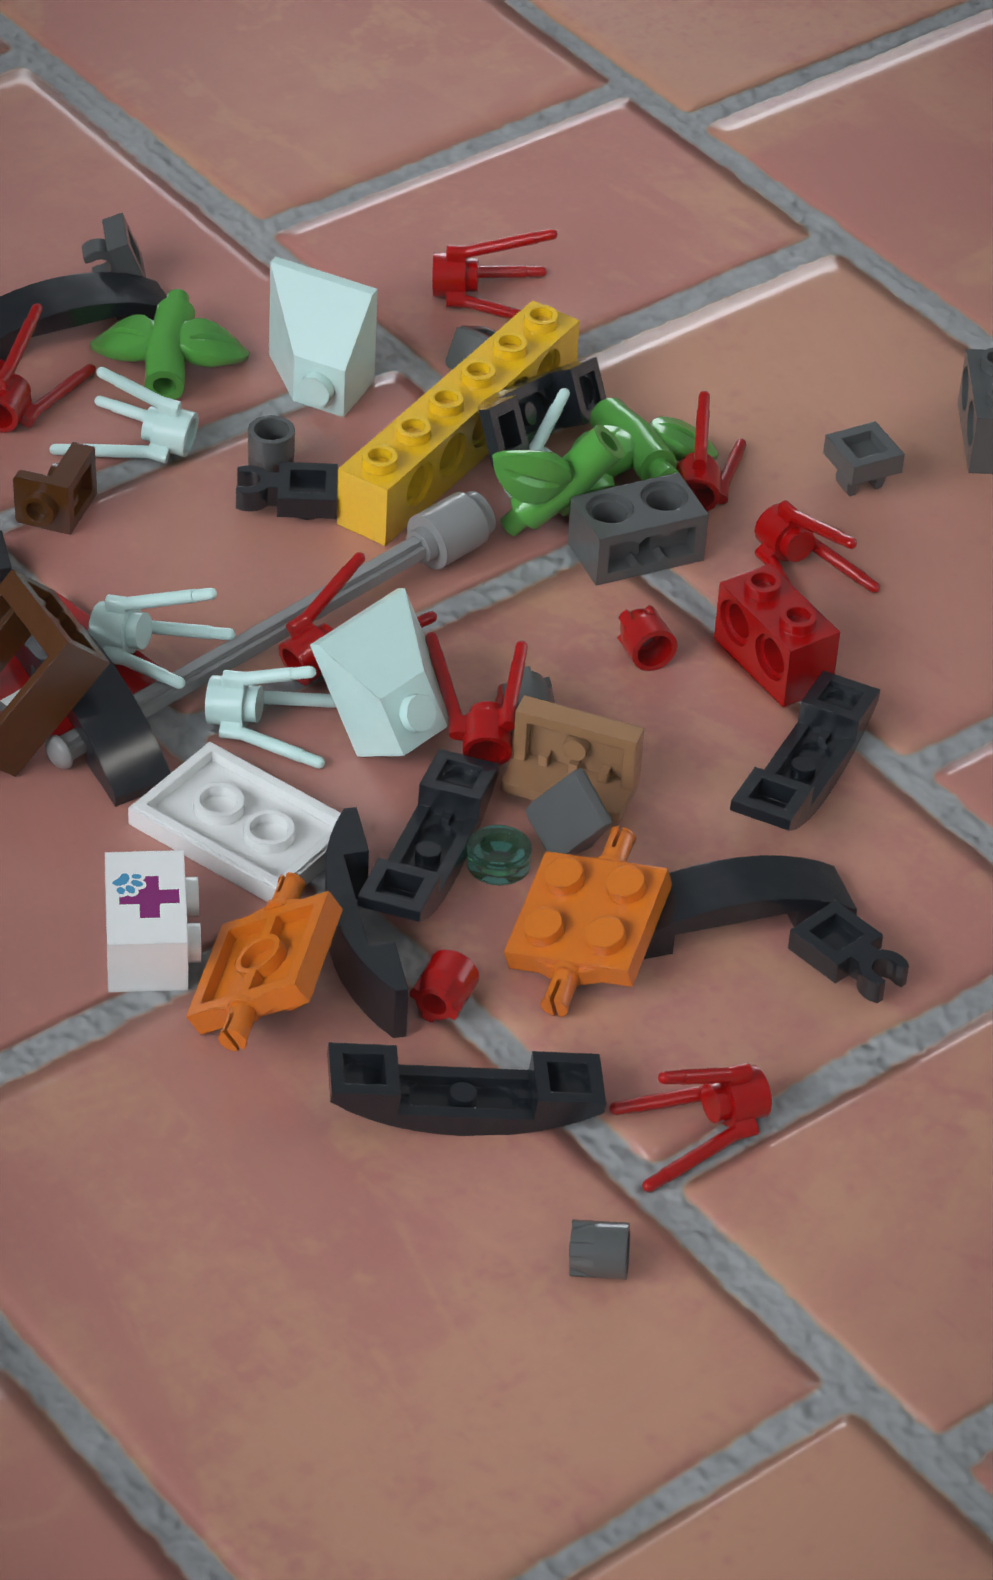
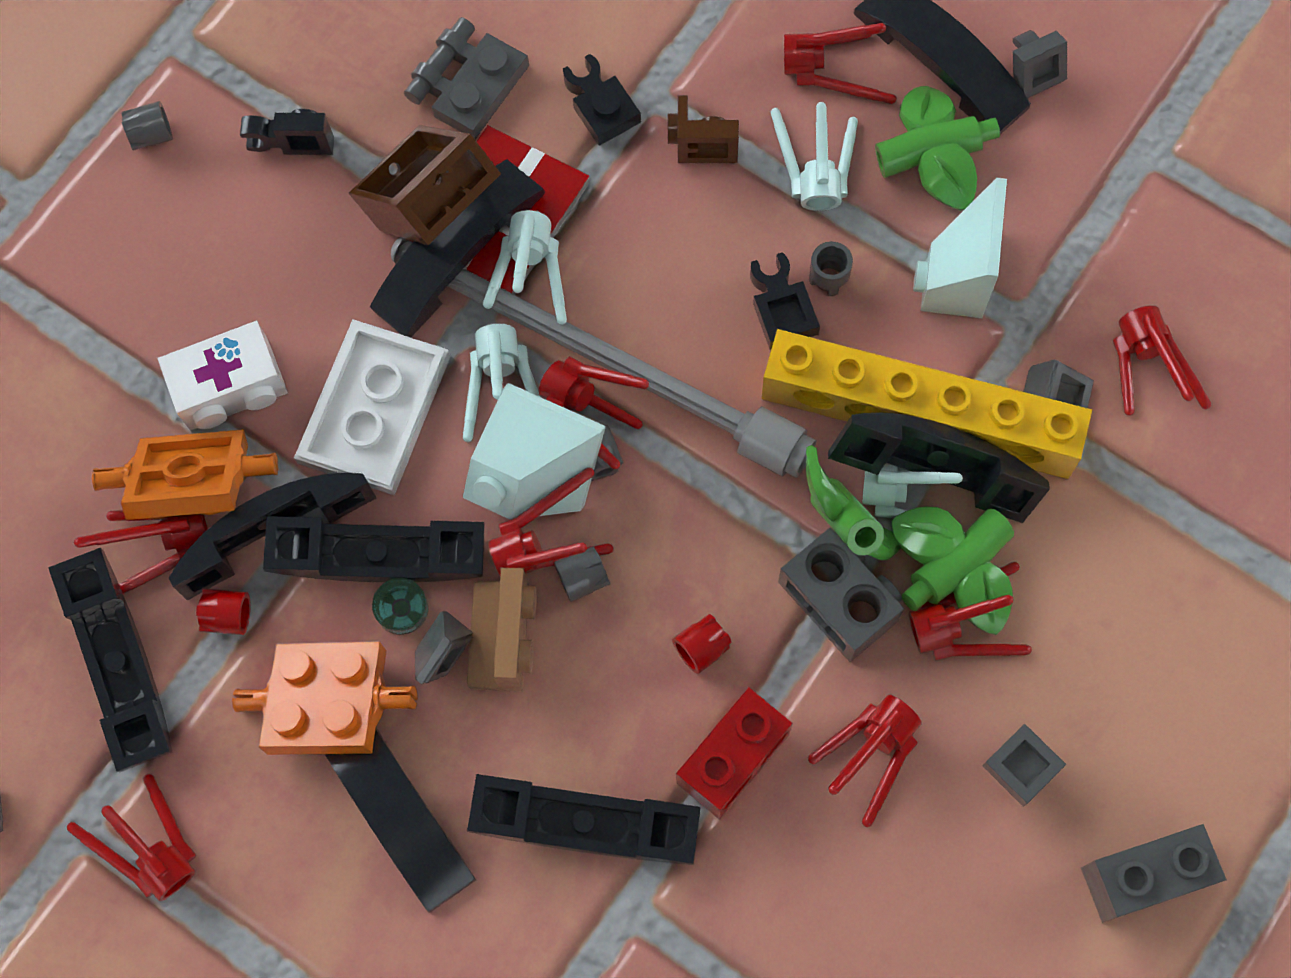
camera: 80 degrees right, 30 degrees up
black plate [788,900,909,1003] -> none
none -> red plant [74,510,208,594]

